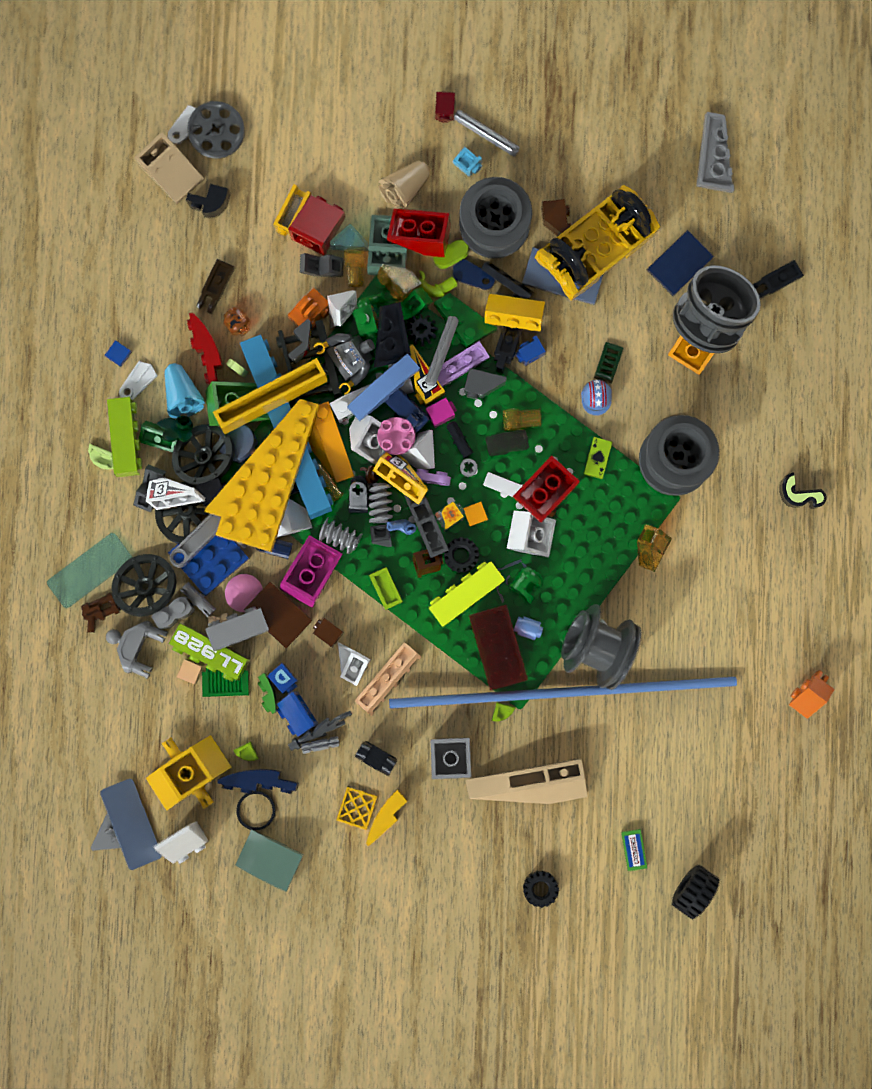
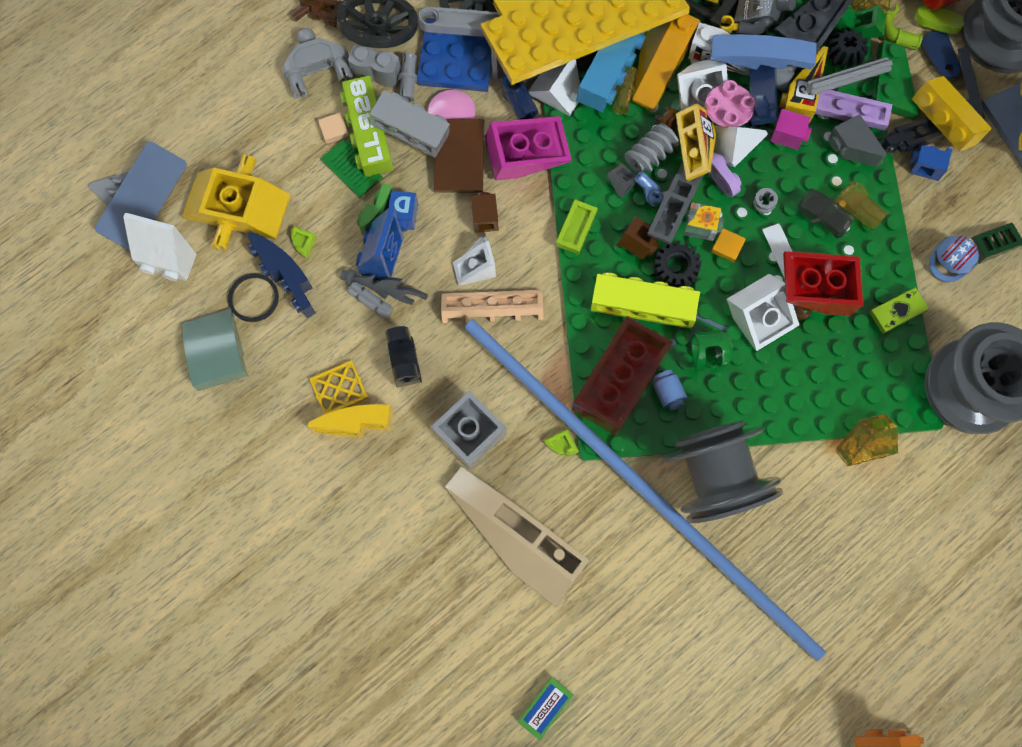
camera: 50 degrees right, 10 degrees down
light grey piece [319,517,363,554] -> none
piece [349,475,369,513] -> none
black axle [446,421,474,459] -> none
black tyre [523,871,559,908] -> none

